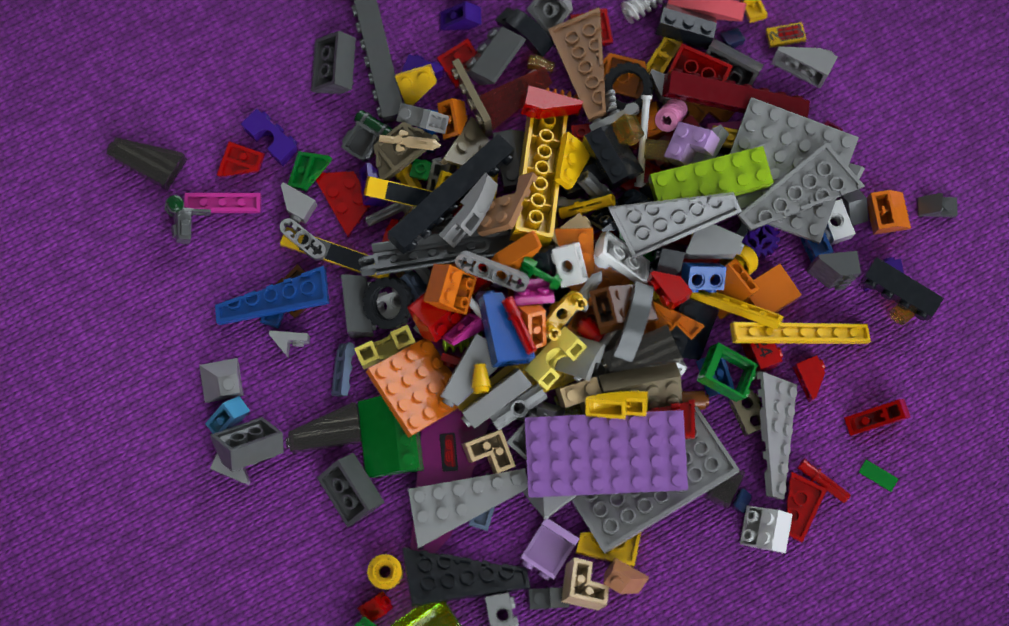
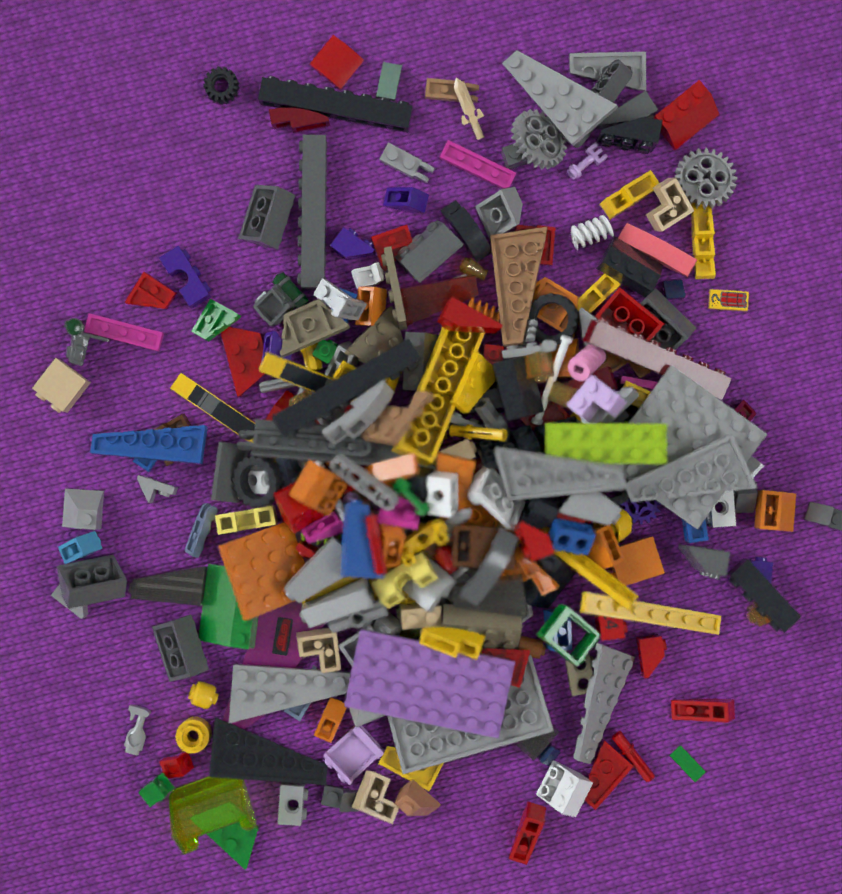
camera: 15 degrees right, 10 degrees up
clear smoke slope [106,138,187,191] -> none
light grey beam [280,218,327,261] -> none
light grey slope [281,182,317,224] -> none
tan sword [379,130,442,152] -> none
yellow wing [395,64,437,106] -> none
yellow cone [471,364,491,394] -> none
light grey slope [771,47,838,88] -> none
none -> tan brick [32,358,91,413]
none -> light grey piece [124,704,151,755]
none -> yellow head [188,681,219,709]
none -> orange slope [314,697,347,743]
none -> white bracket [351,262,384,289]
none -> red slope [509,802,546,865]

